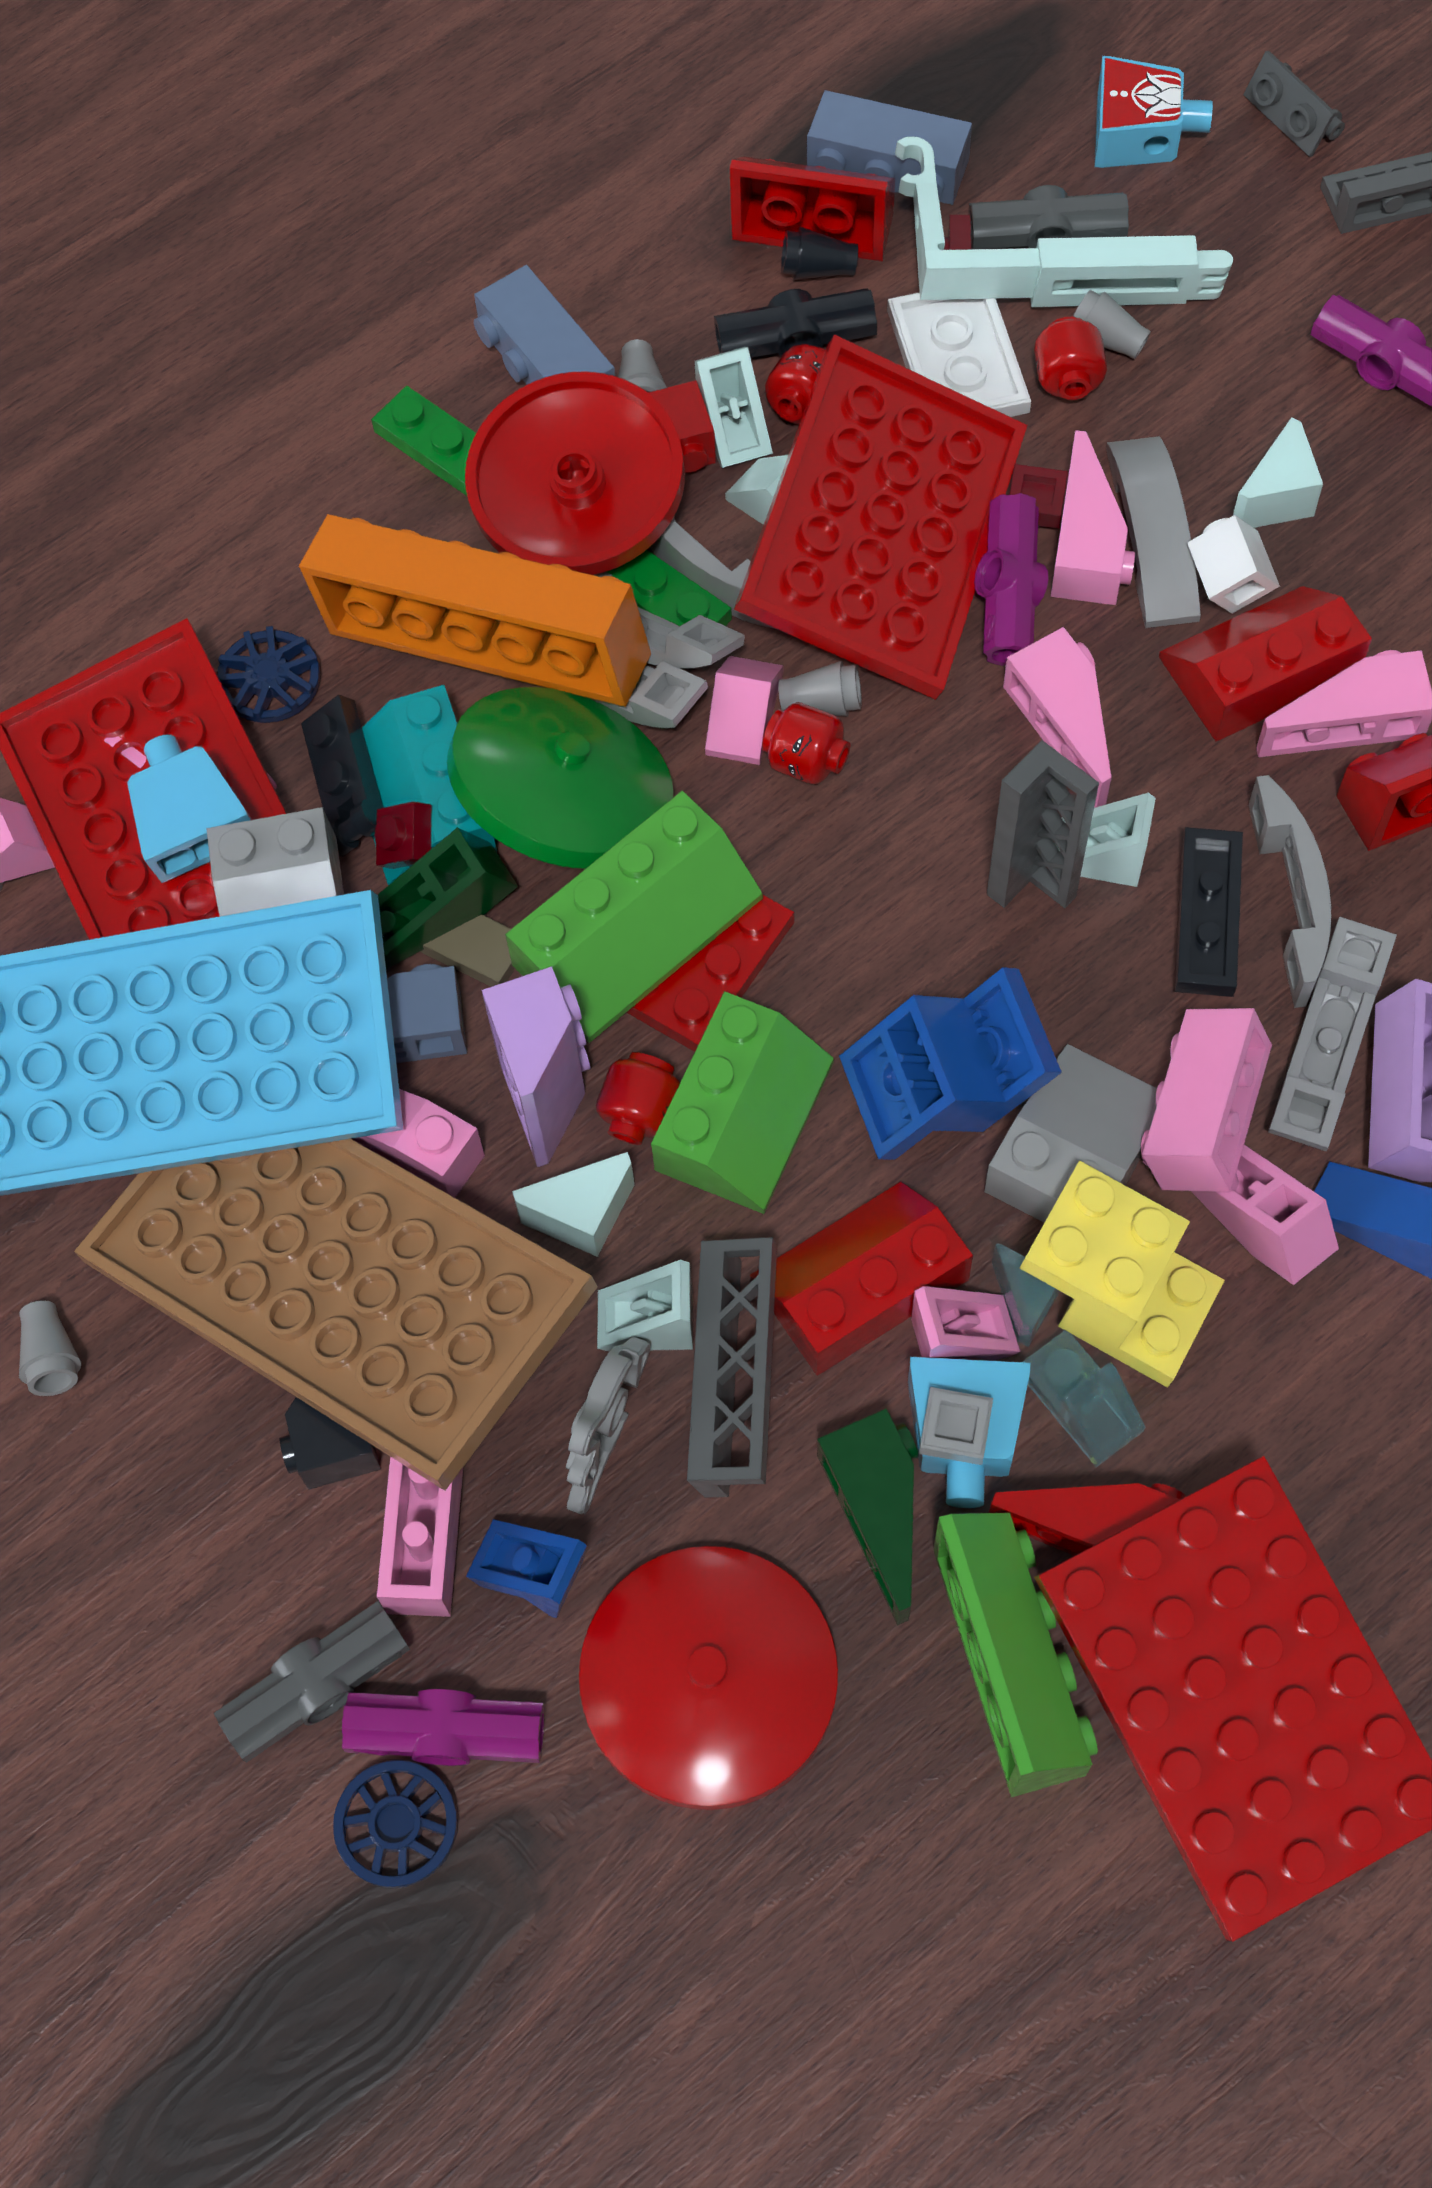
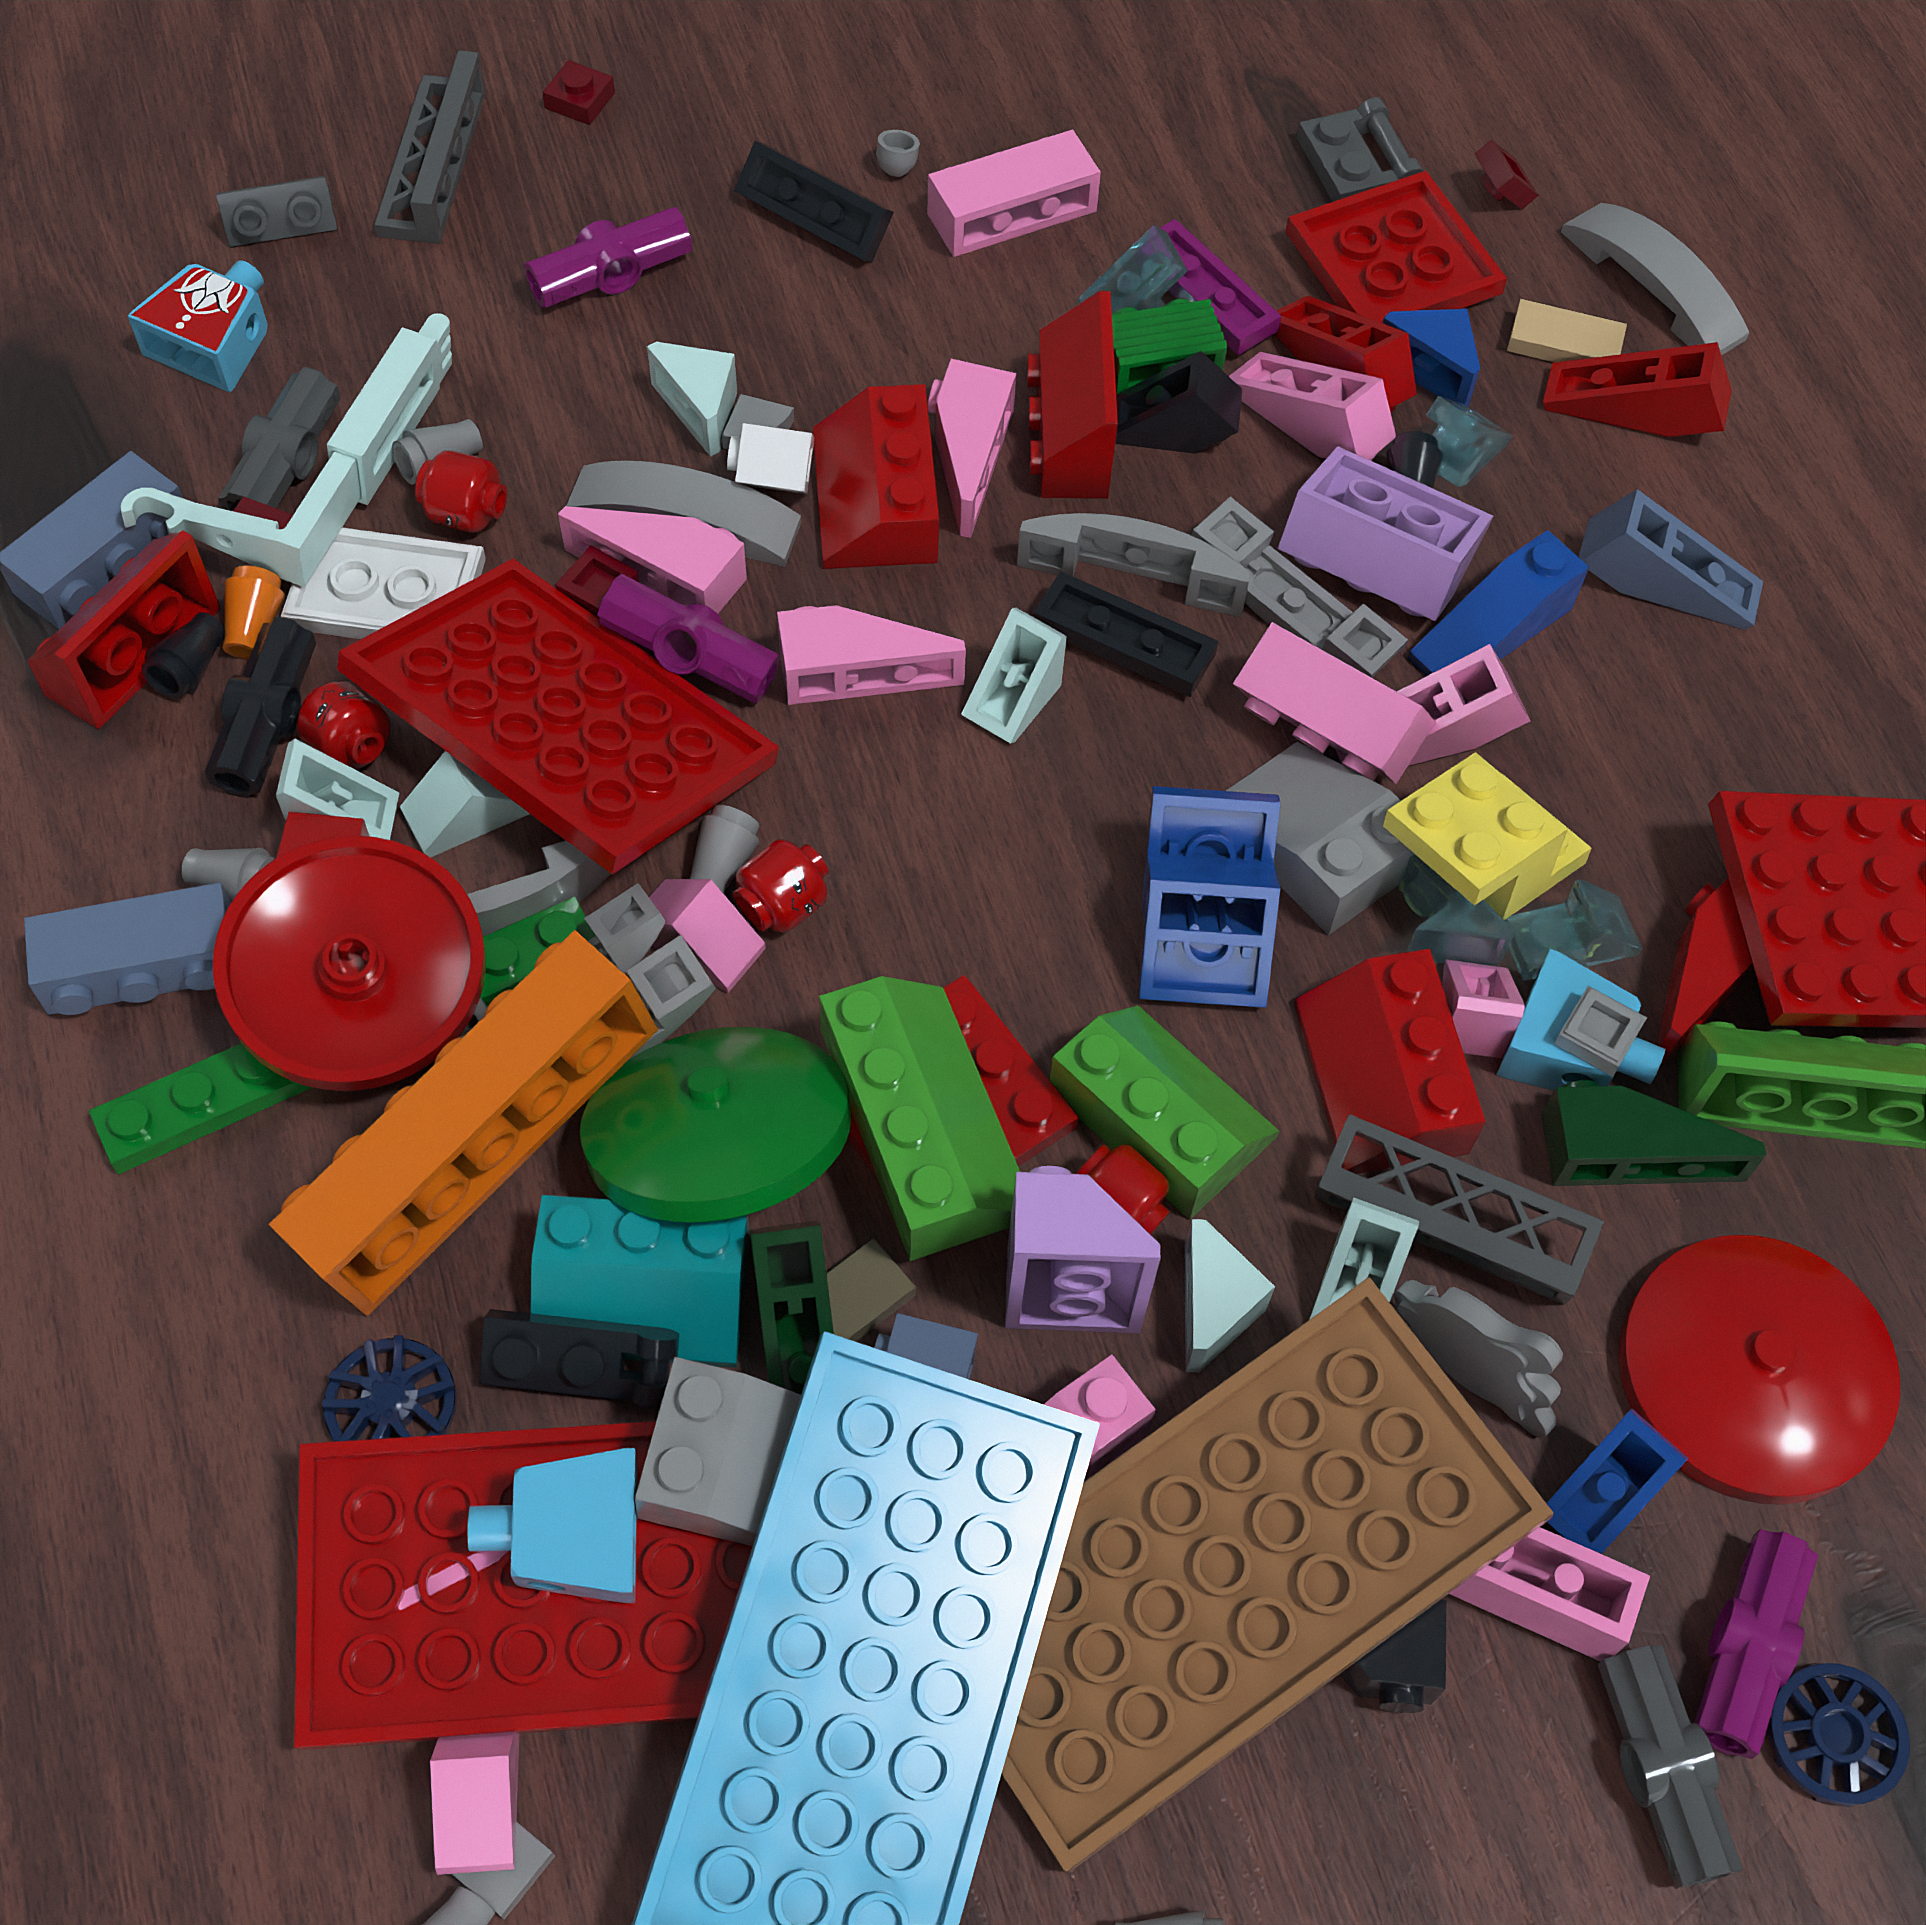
camera: 75 degrees left, 5 degrees down
dark red plate [375,801,432,869] -> none
dark grey fence [987,740,1099,908] -> none
none -> orange cone [222,565,285,659]
none -> light grey tile [722,394,794,449]

